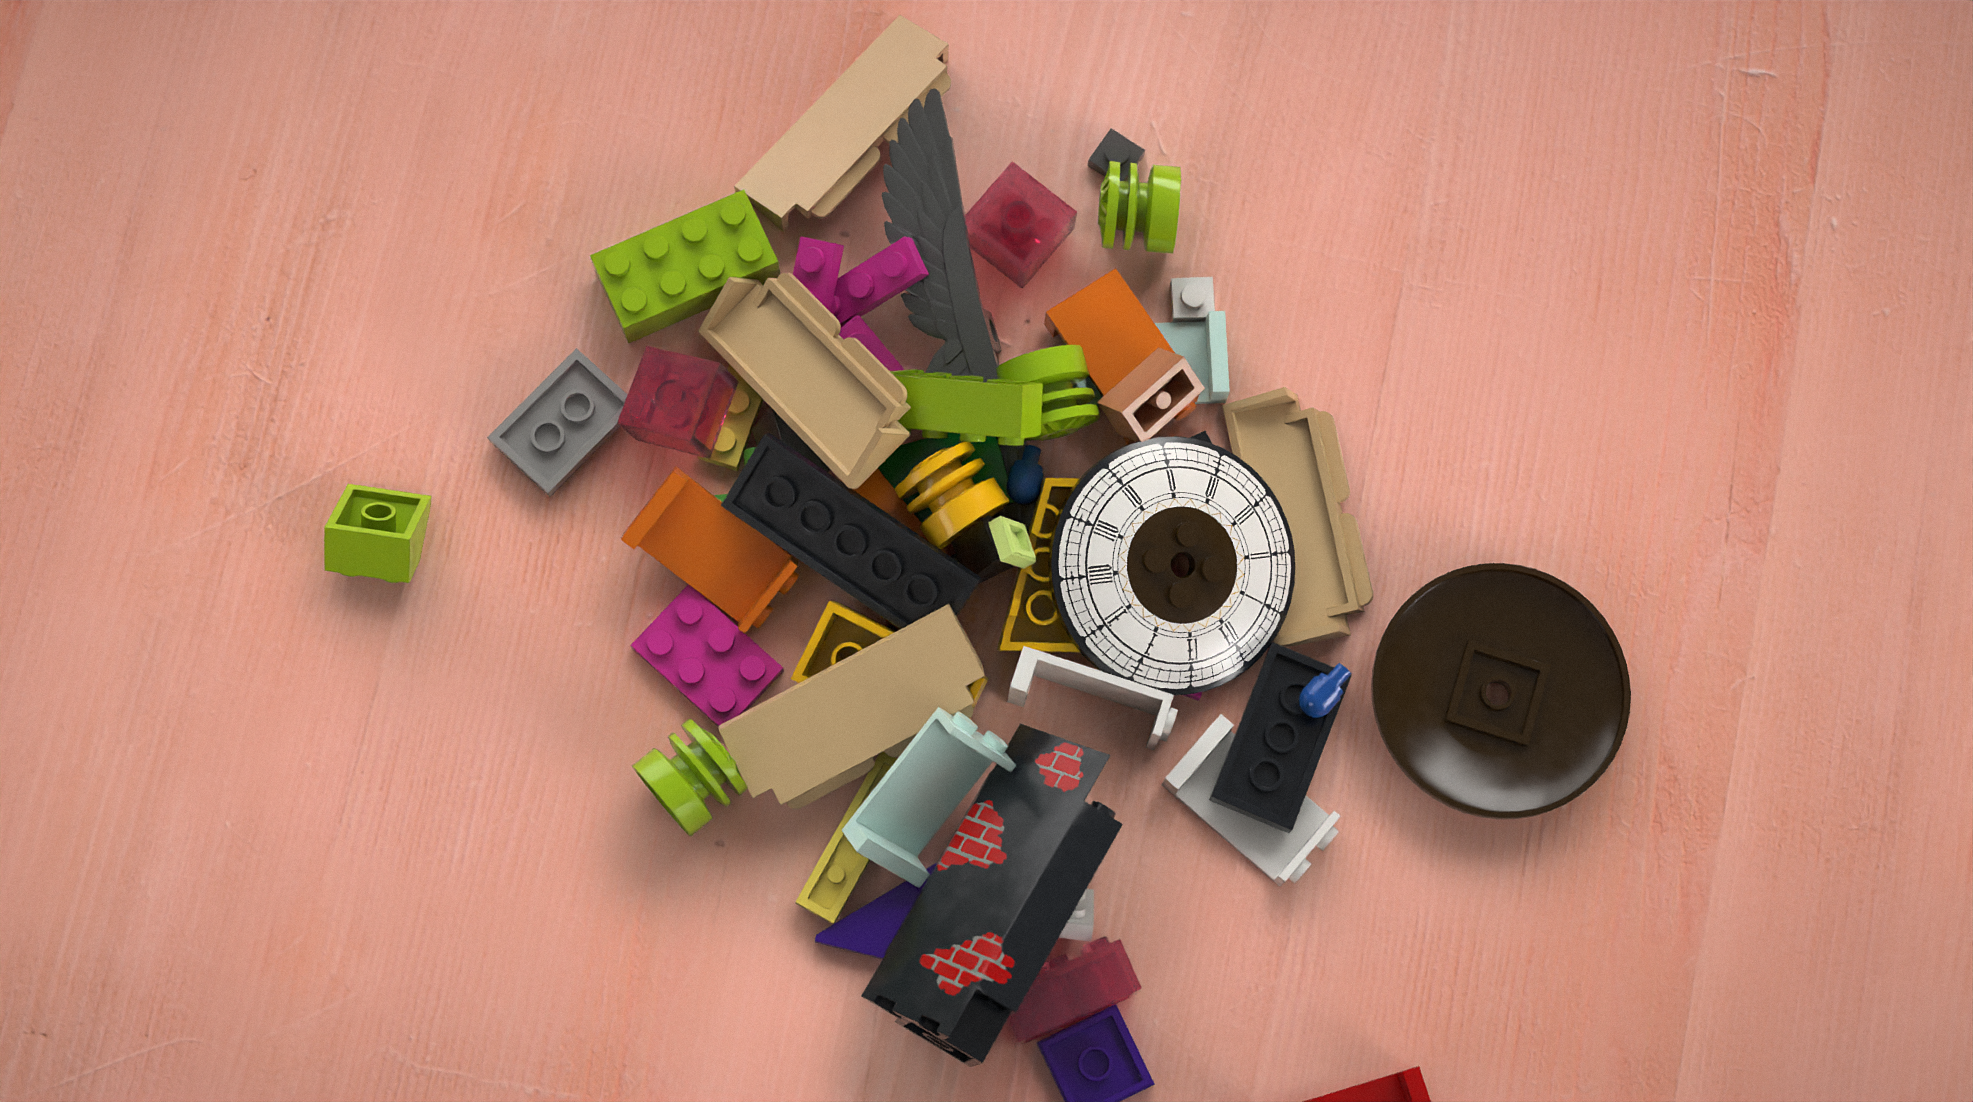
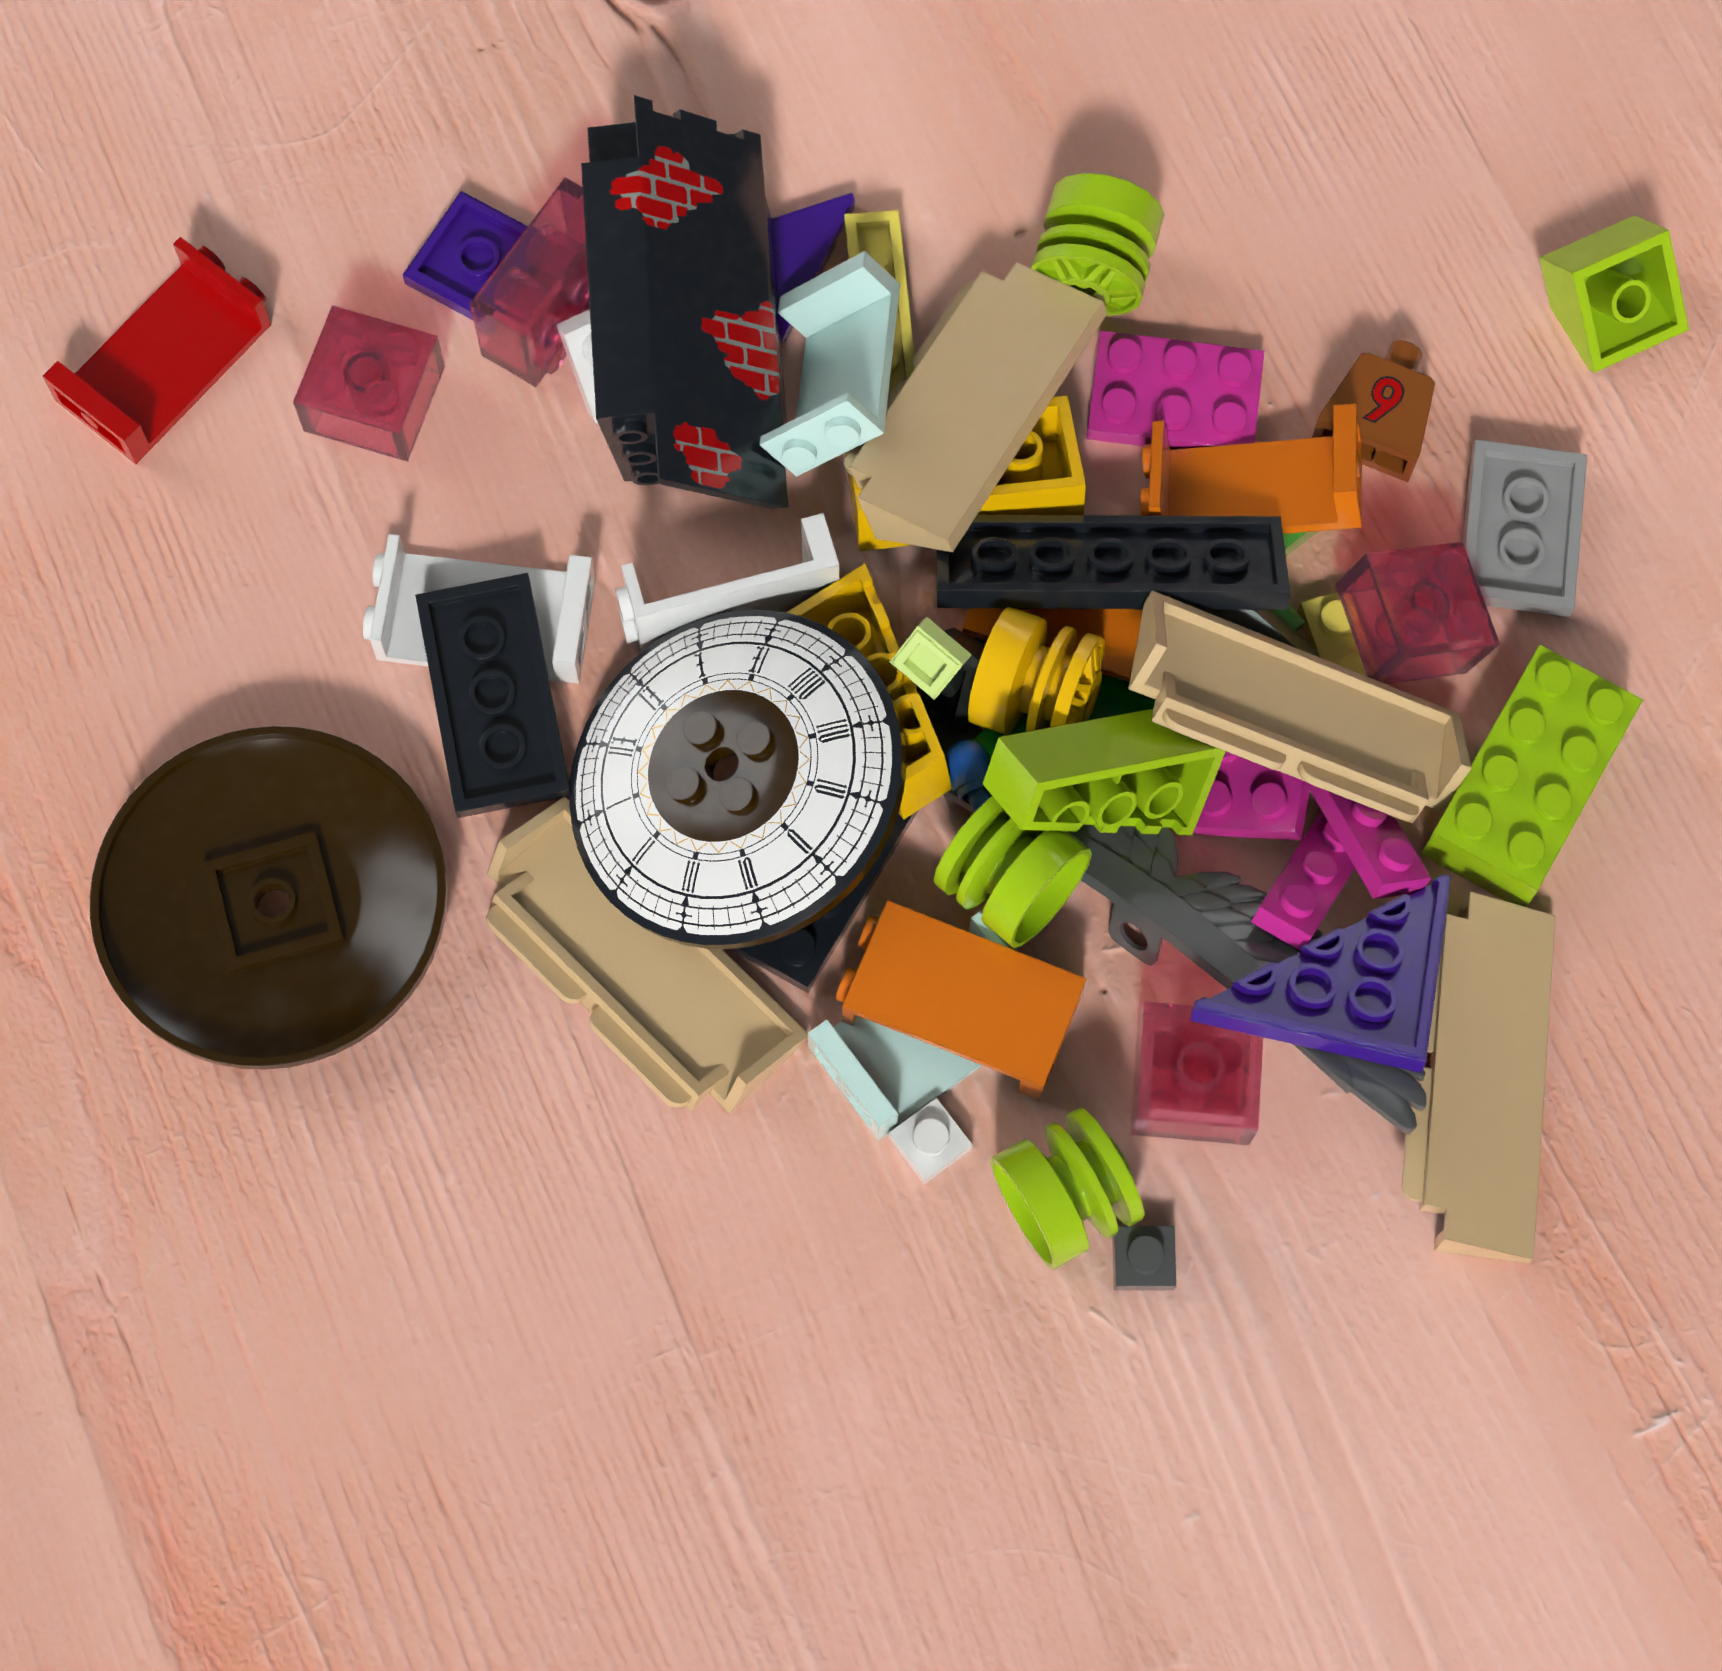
camera: 150 degrees right, 5 degrees down
nougat brick [1097,347,1205,442] -> none
blue cylinder [1299,663,1351,718] -> none
none -> clear pink brick [293,305,445,462]
none -> dark purple tile [1190,874,1451,1073]
none -> dark orange torso [1312,340,1435,482]

